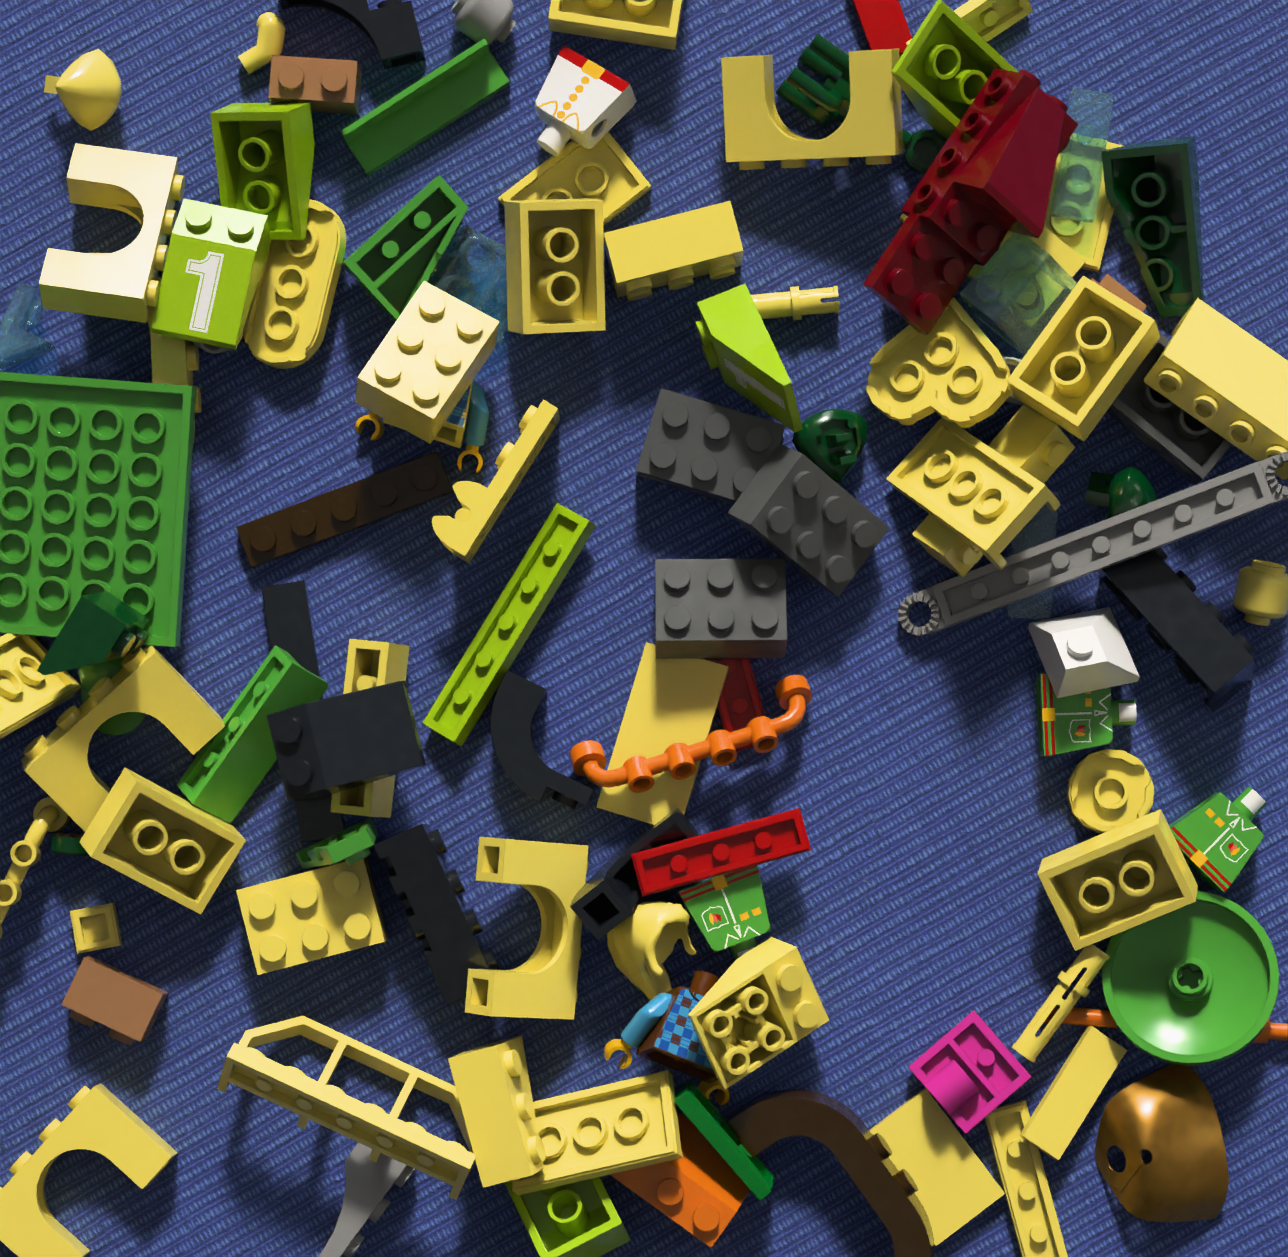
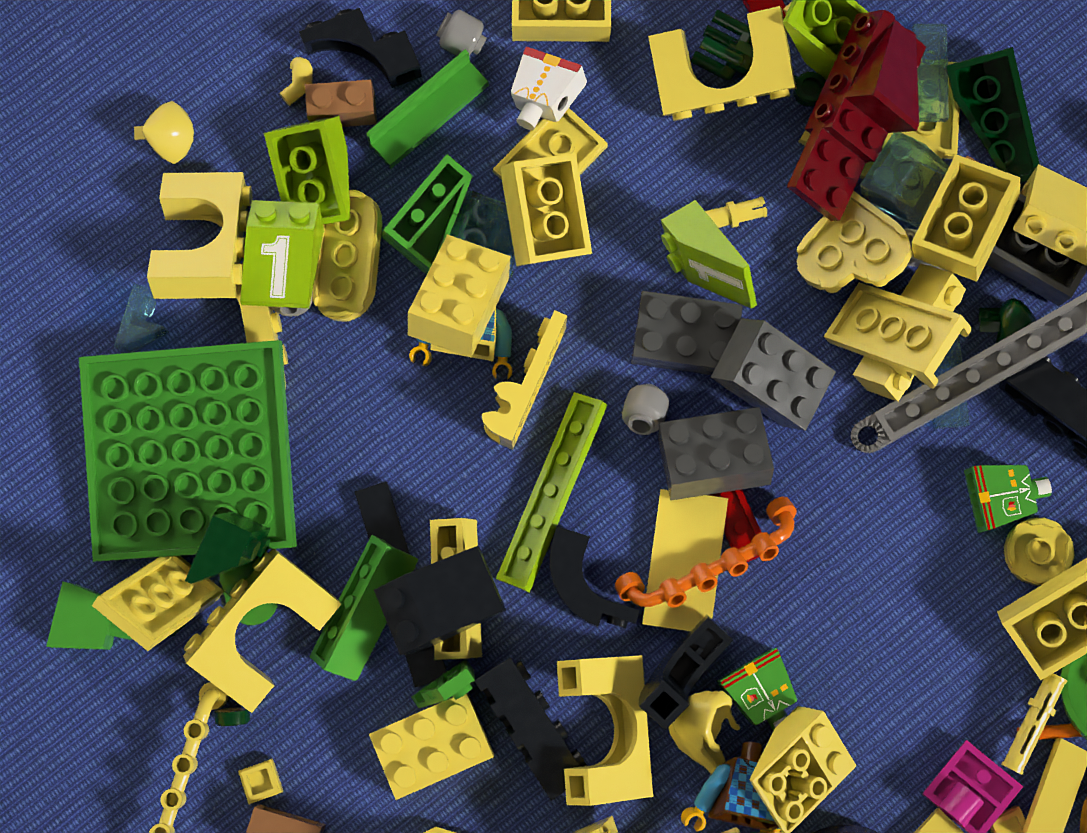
camera: 10 degrees left, 5 degrees down
light yellow brick [79,768,246,915] -> none
dark brown plate [236,451,453,568] -> none
light yellow brick [604,201,744,301] -> none
red tile [631,808,811,897] -> none
dark green piece [792,409,868,482] -> none
white slope [1028,607,1140,698] -> none
none -> light grey head [622,384,669,435]

